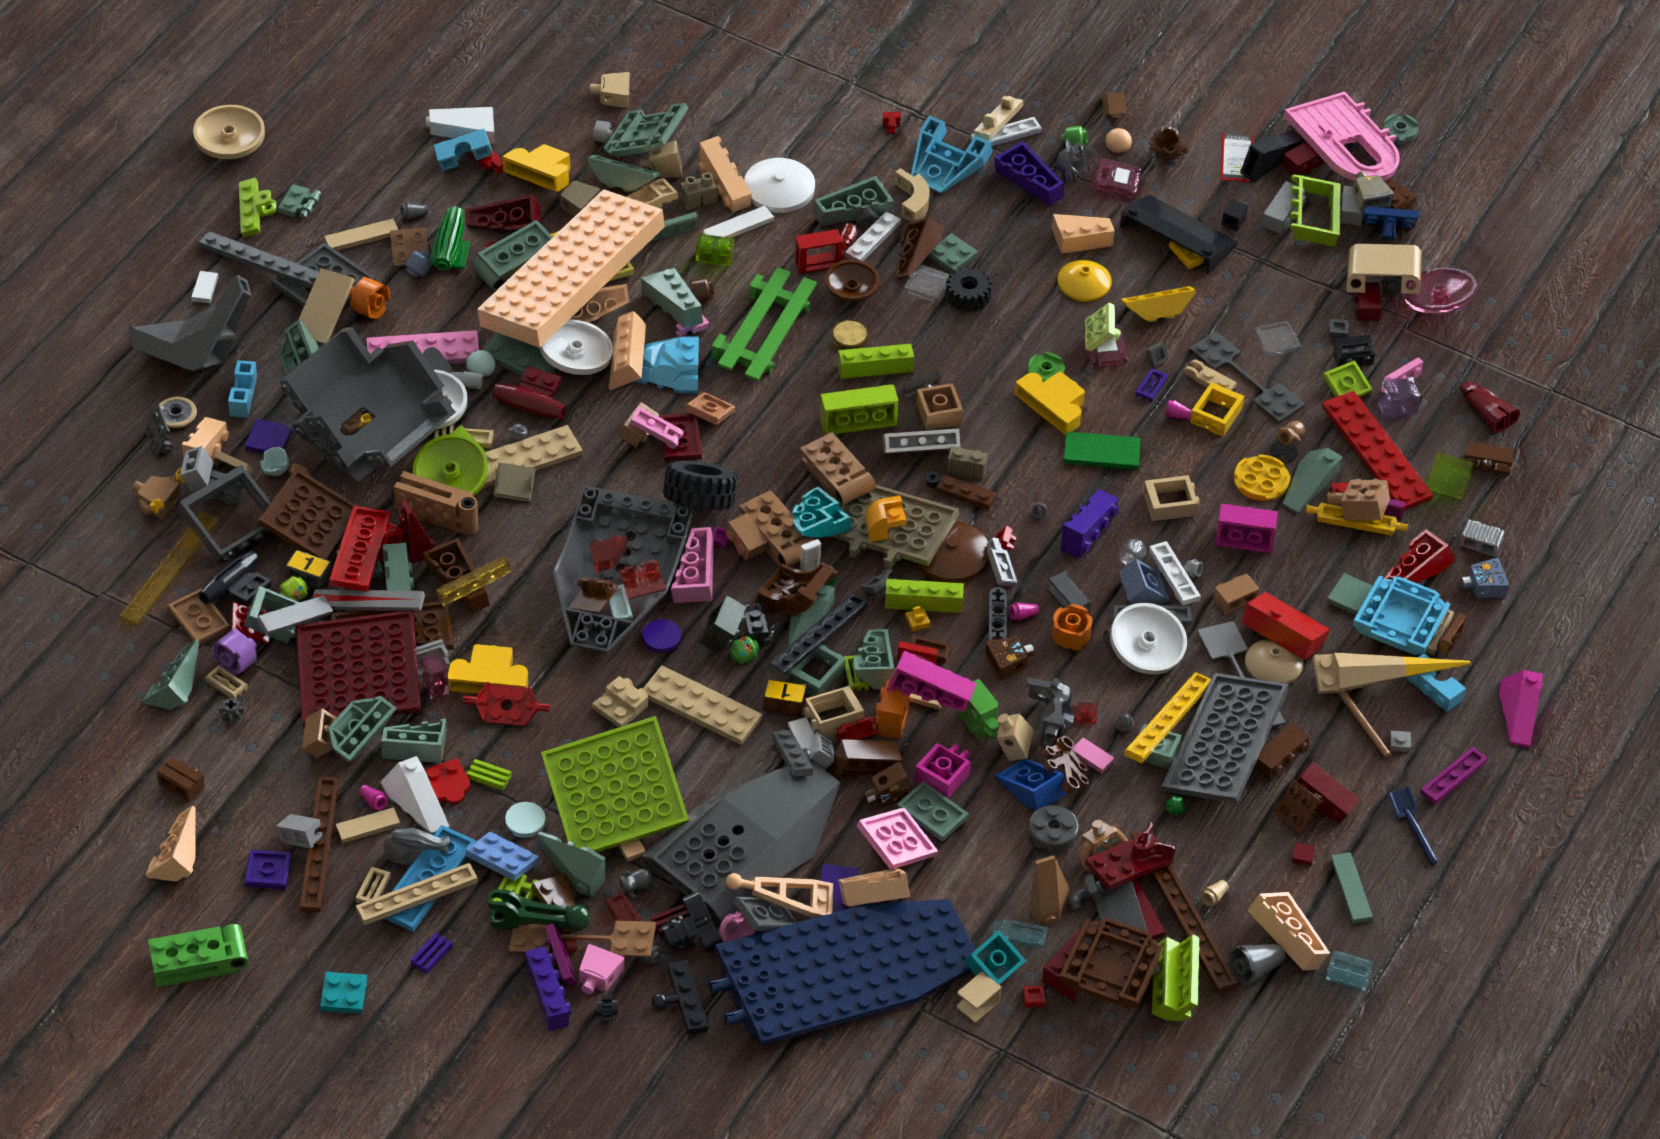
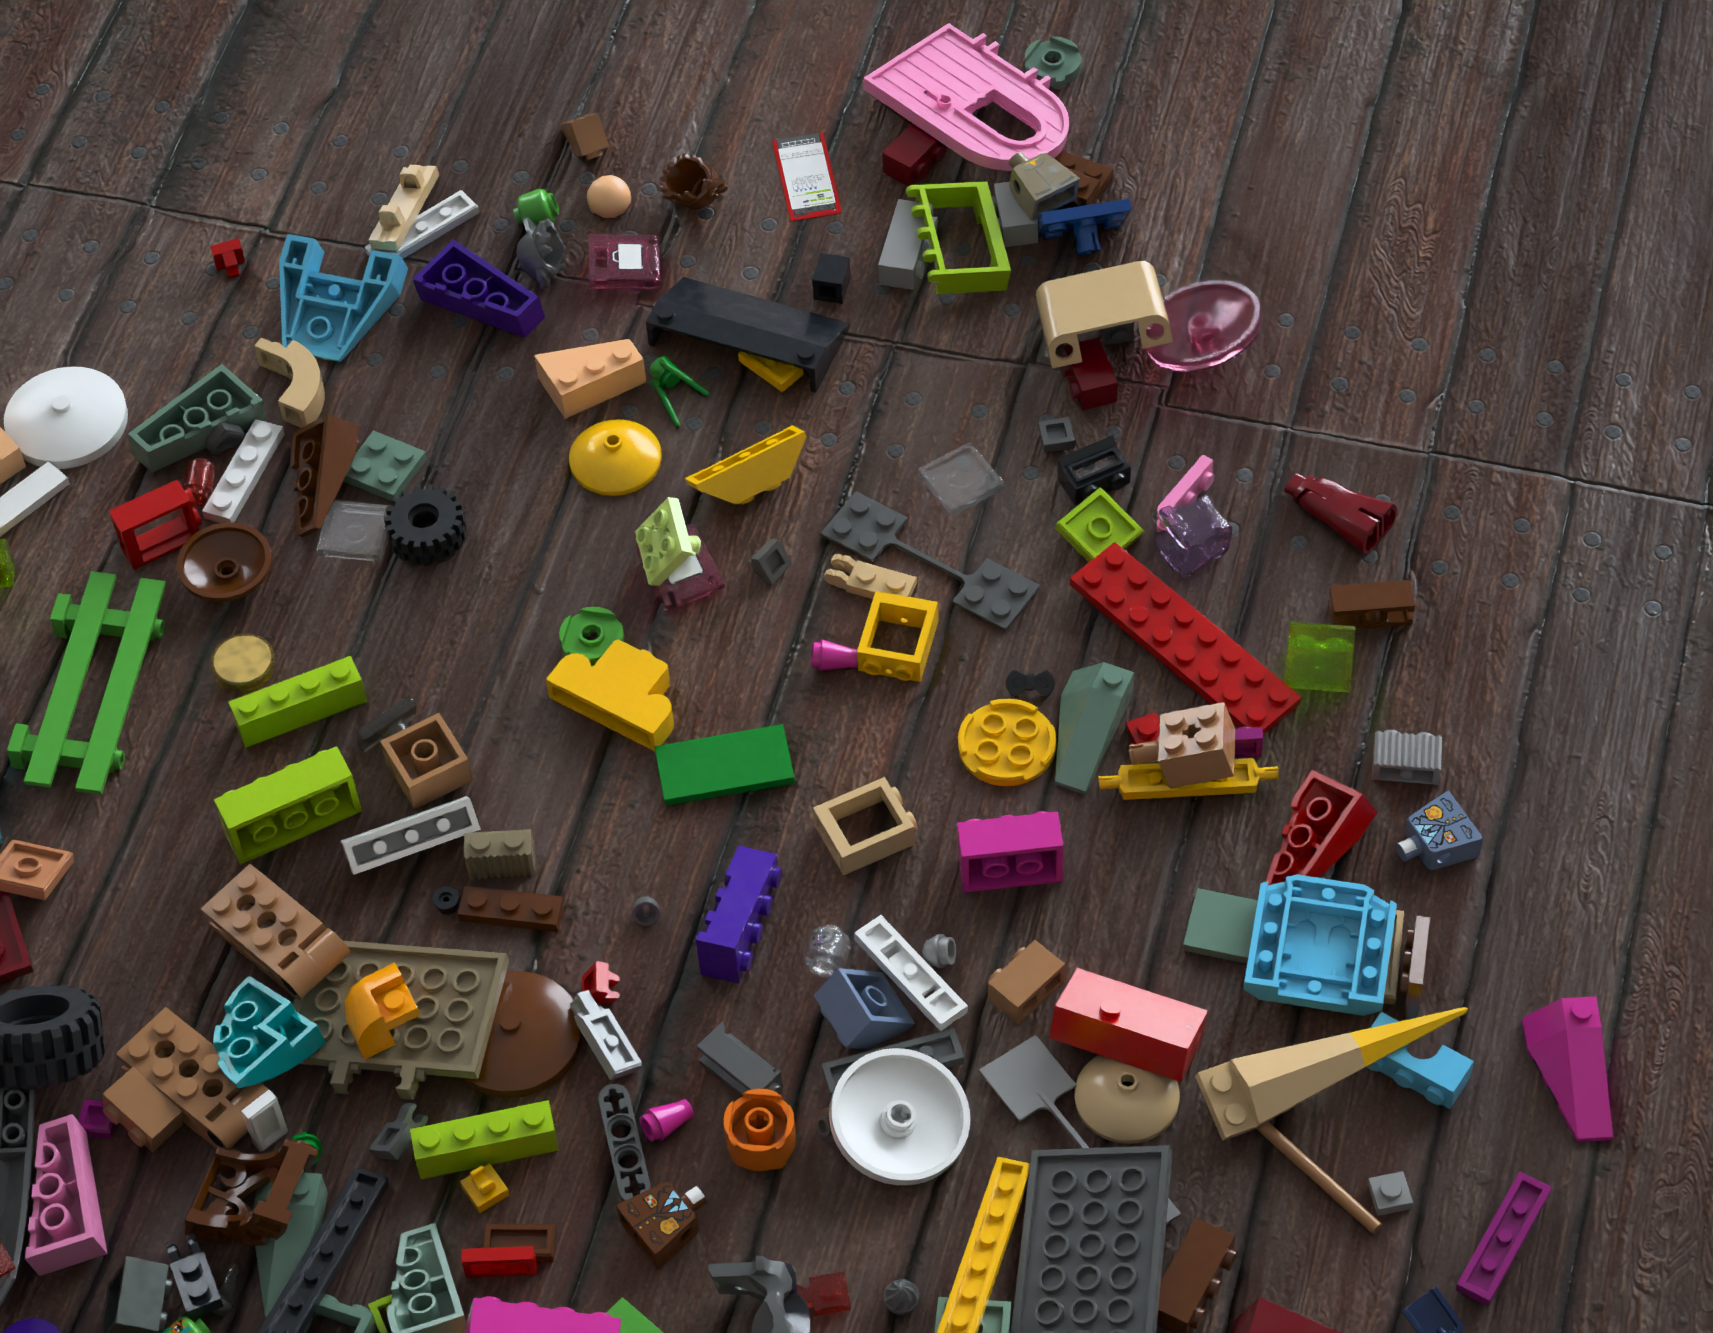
camera: 10 degrees left, 5 degrees up
dark purple tile [1135,368,1168,403] -> none
black slope [1240,130,1304,182] -> none
medium nougat animal [1276,421,1305,447] -> none
none -> green plant [649,356,710,428]

